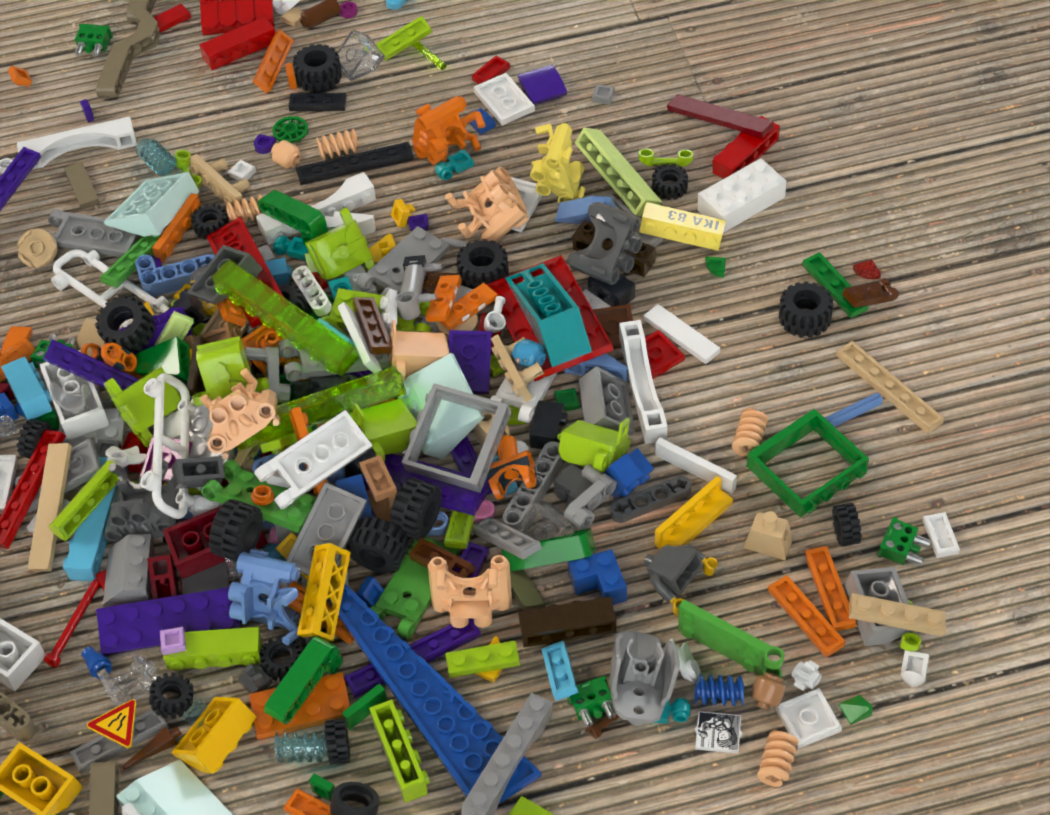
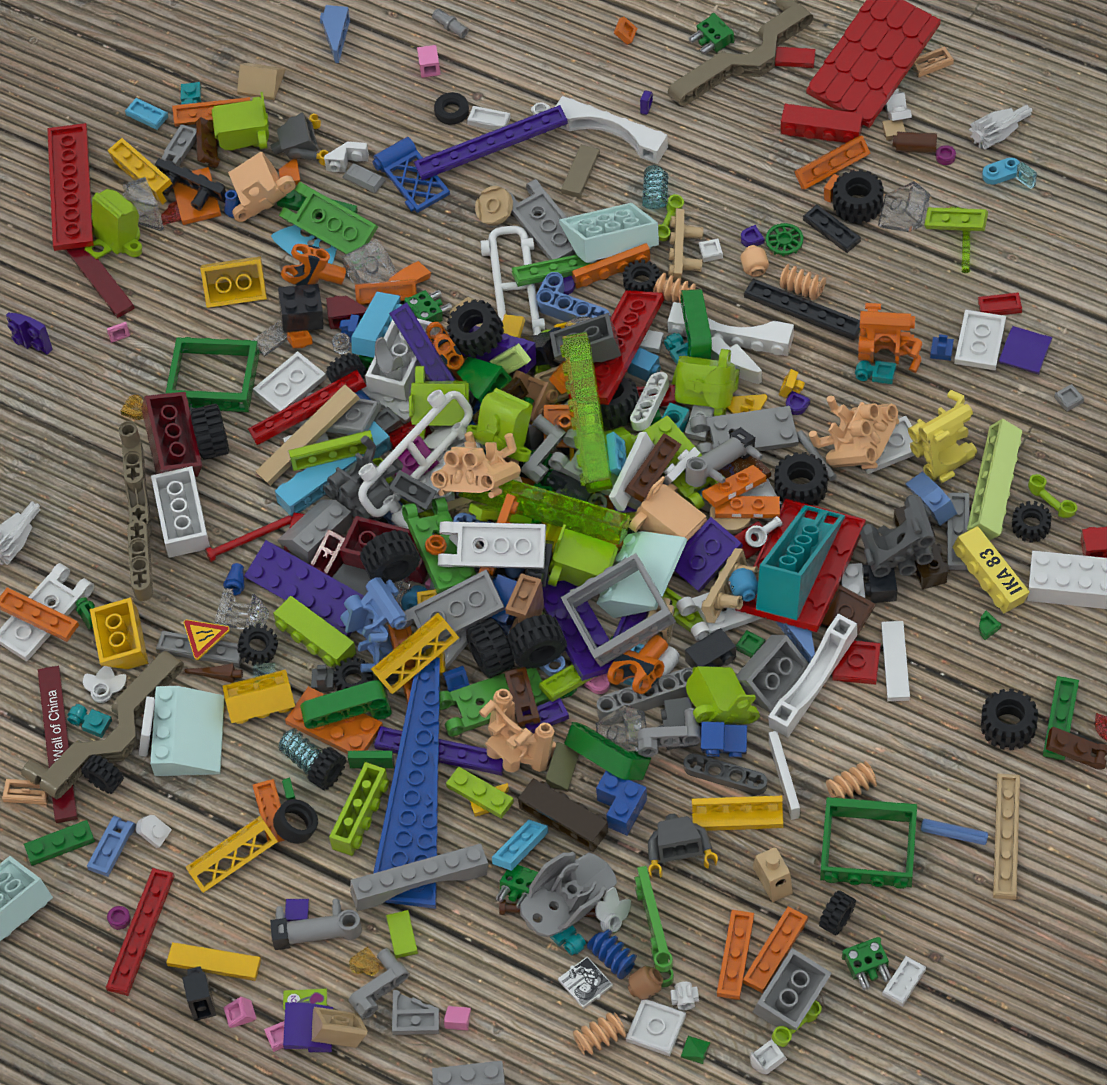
camera: 45 degrees right, 5 degrees up
white plate [106,446,147,468] -> none
lavender tile [160,627,186,655] -> none
light grey tile [472,517,542,560] -> none
tan plate [849,593,946,637] -> none

